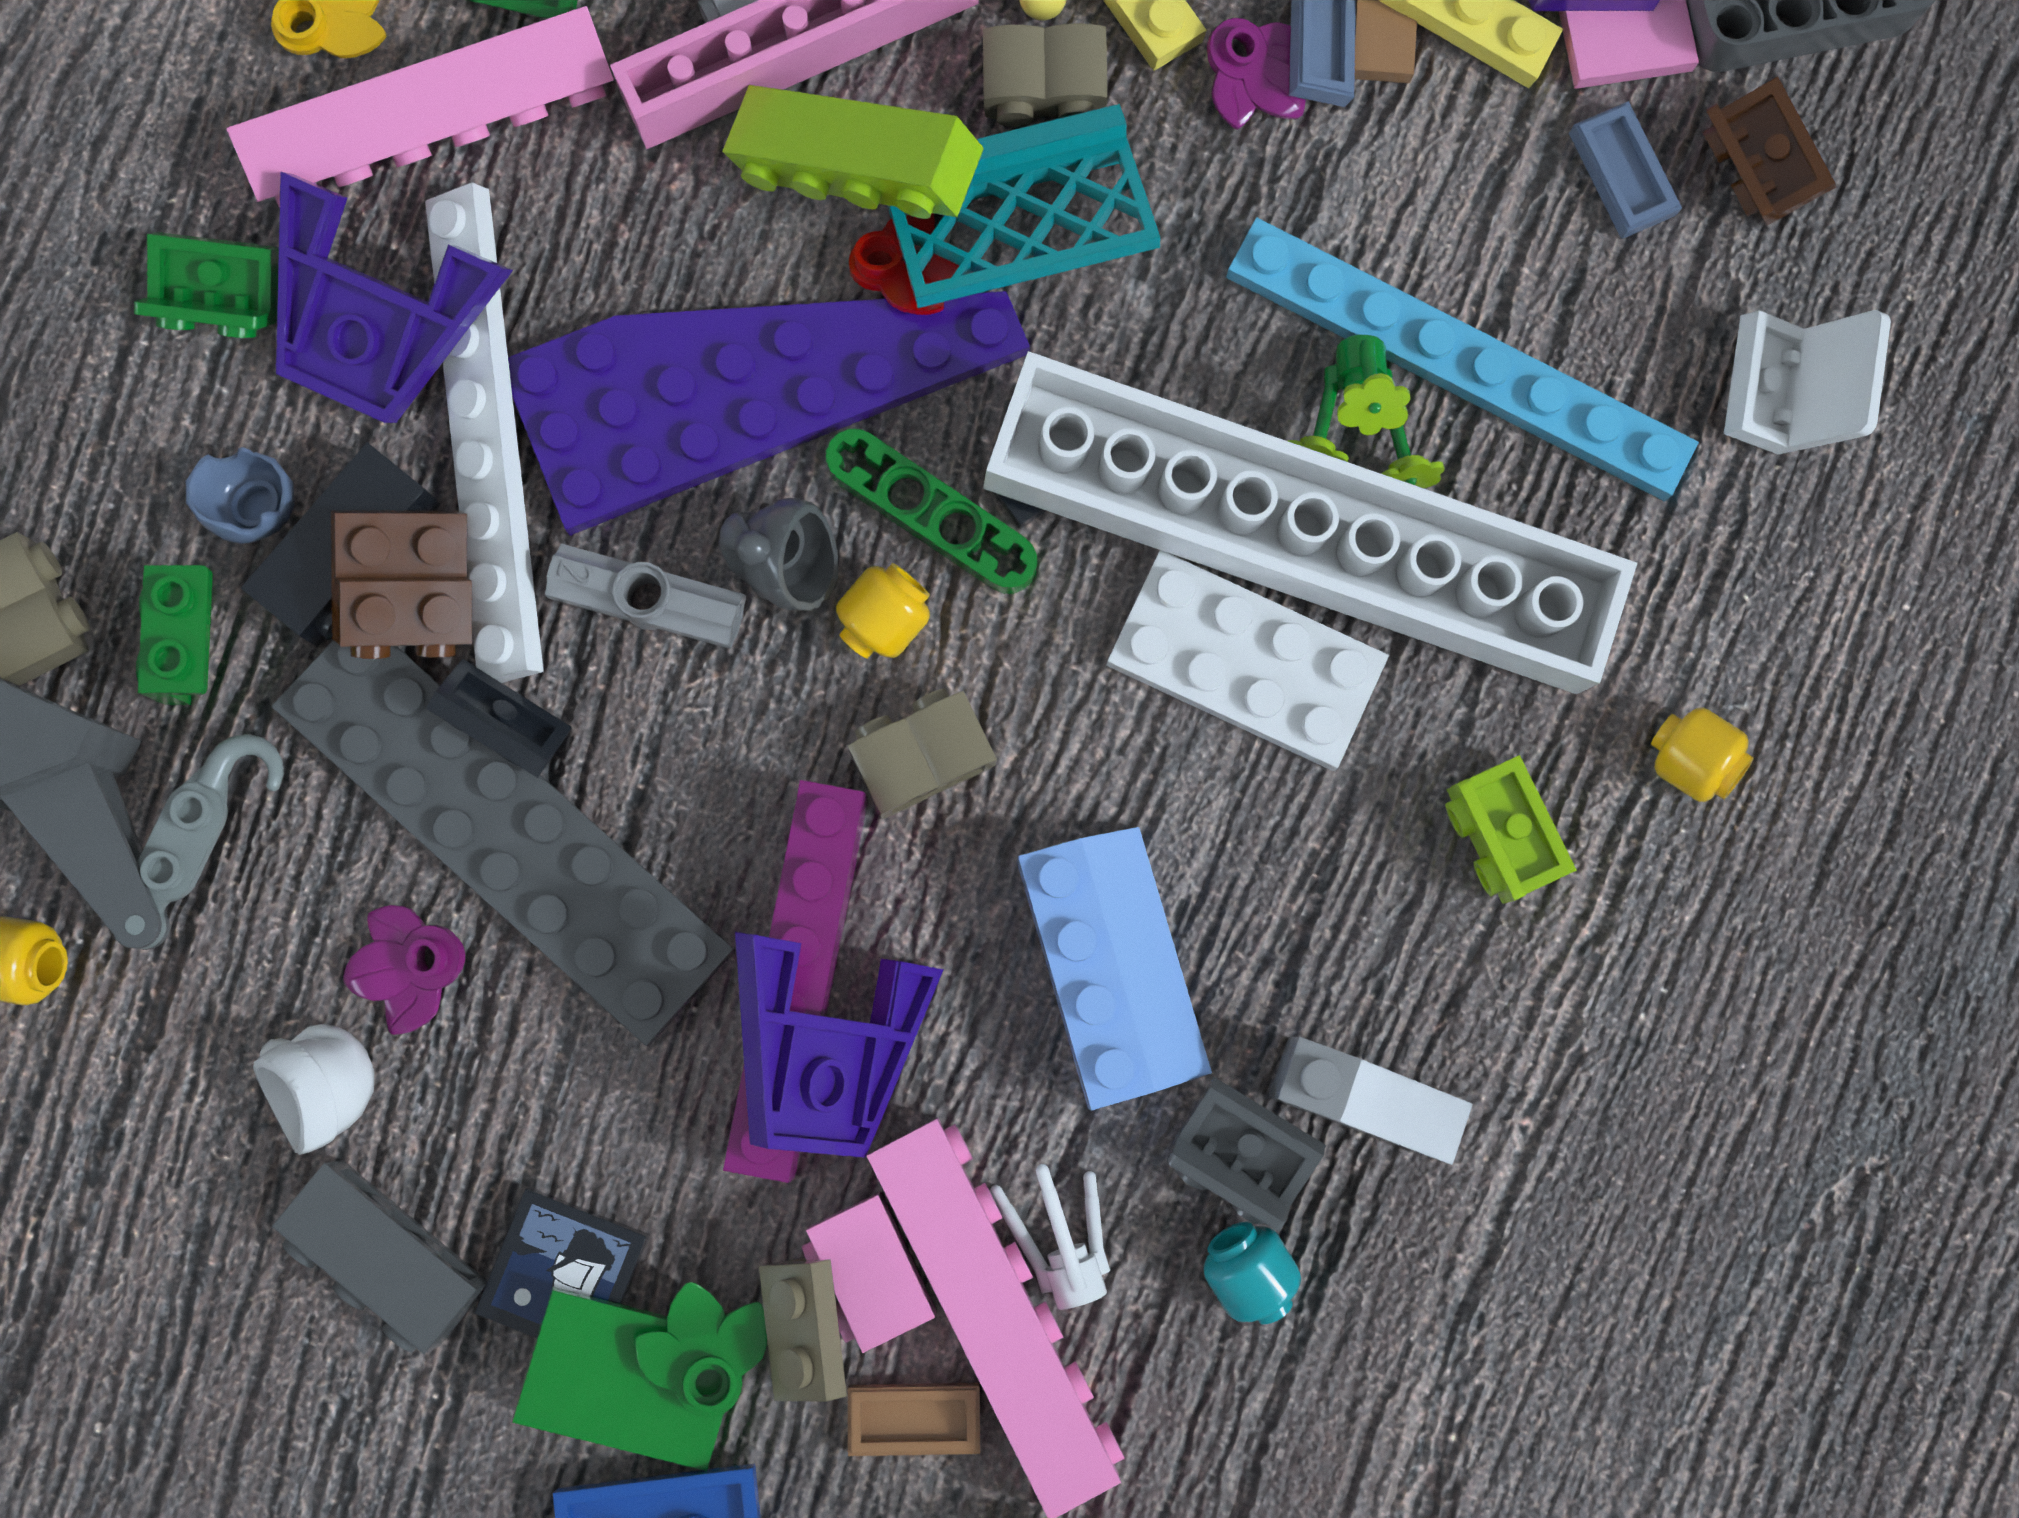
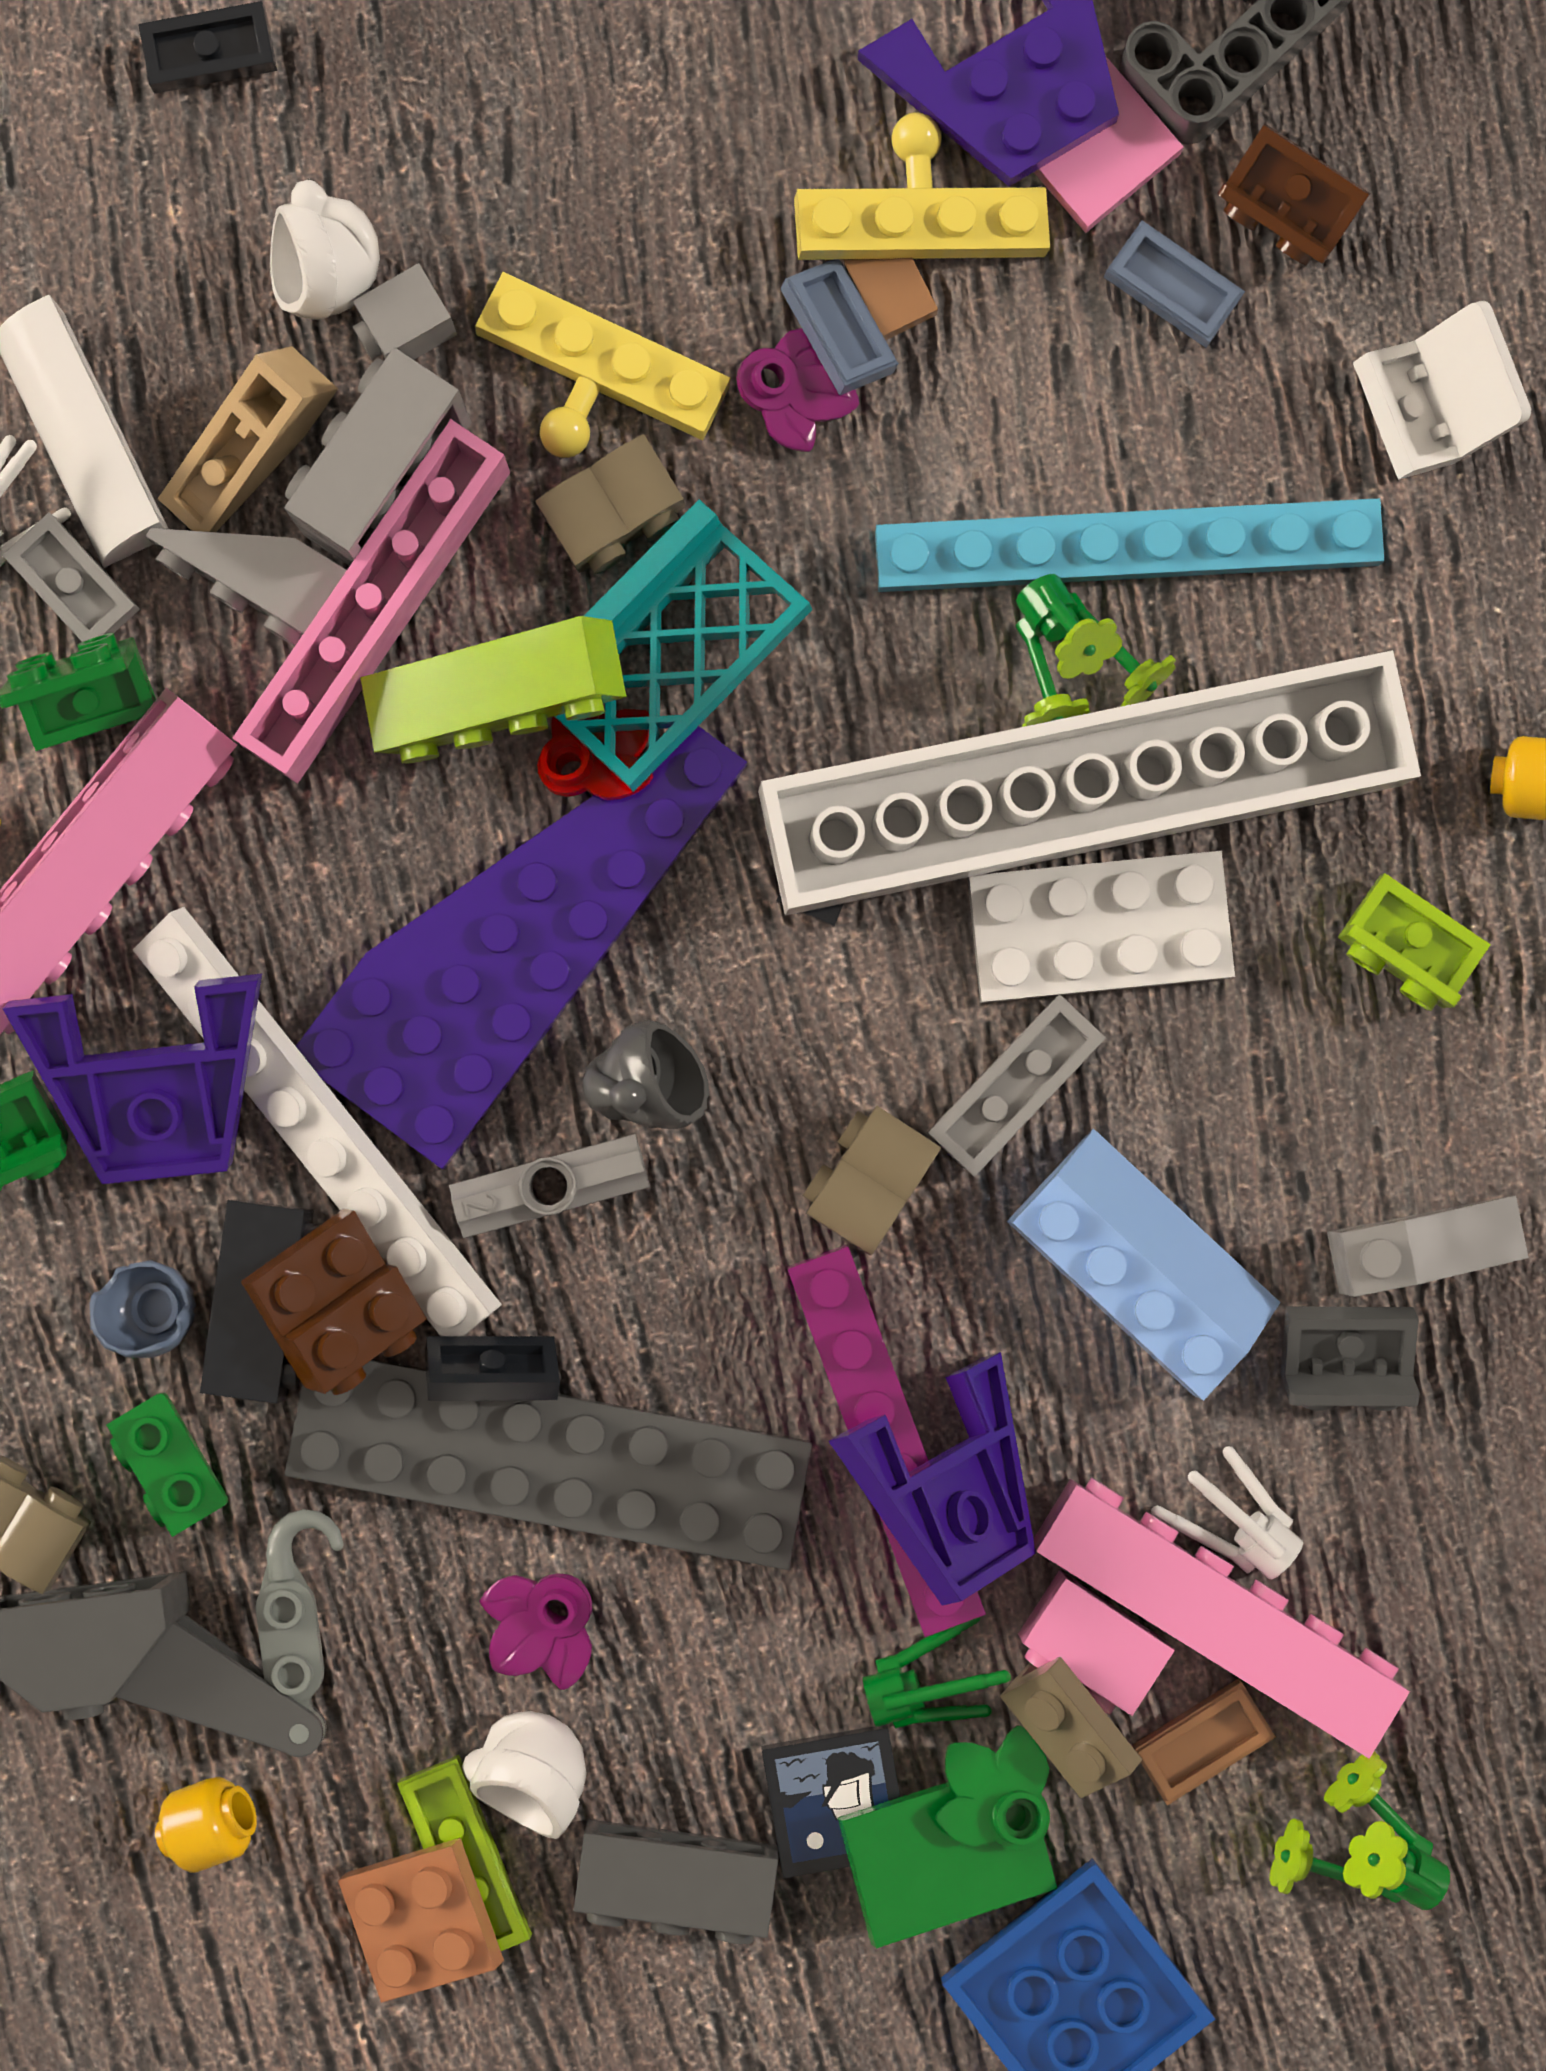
camera: 30 degrees left, 5 degrees up
green beam [826,429,1037,594] -> none
yellow head [836,563,930,659] -> none
teal head [1203,1221,1301,1325] -> none
none -> nougat plate [338,1838,504,2003]
none -> lime tile [397,1755,532,1951]
none -> green plant [863,1617,1011,1729]
none -> light grey plate [927,994,1106,1177]

